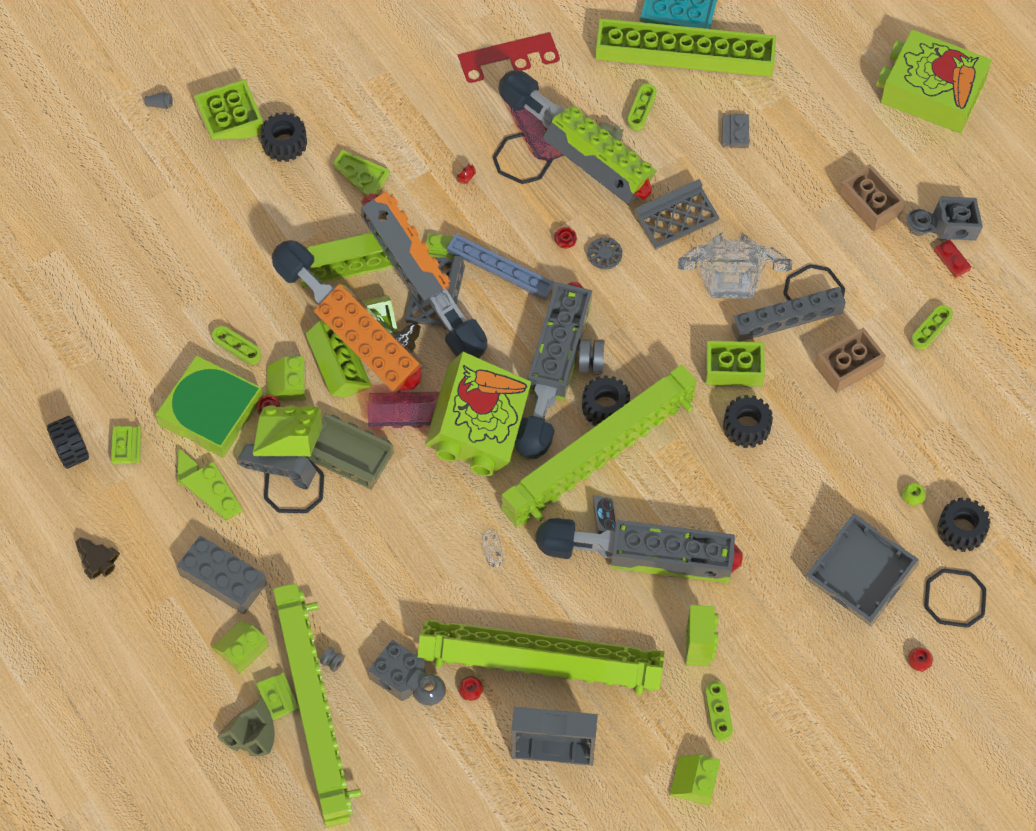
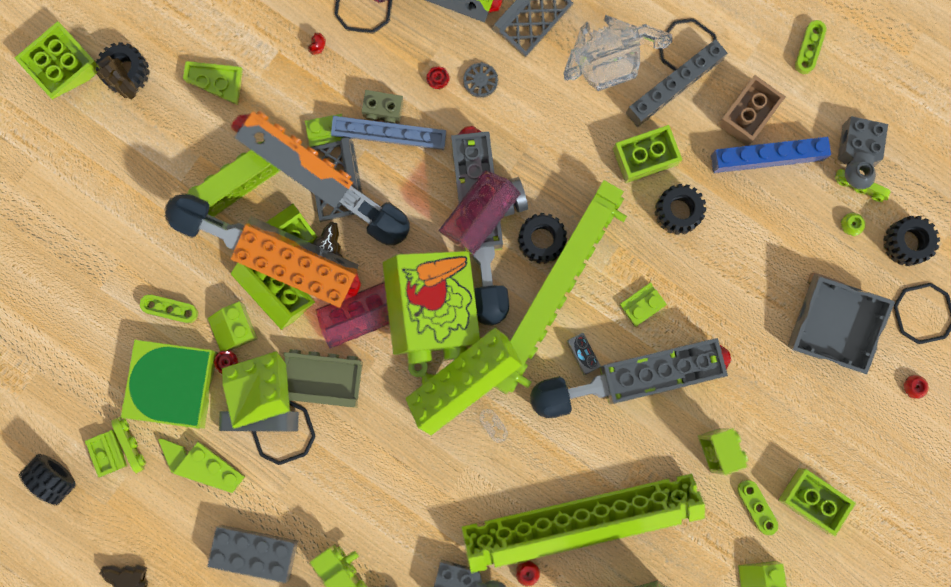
camera: 25 degrees left, 20 degrees up
none -> dark brown rock [96,55,137,100]
none -> lime plate [111,417,146,473]
none -> olive brick [361,90,404,124]
none -> lime brick [405,328,522,435]
none -> lime plate [408,362,434,385]
none -> clear pink slope [438,170,521,255]
none -> lime plate [619,282,667,327]
none -> blue brick [711,137,831,173]
none -> lime brick [778,468,856,536]
none -> lime plate [835,169,891,202]
none -> dark grey brick [838,116,888,189]

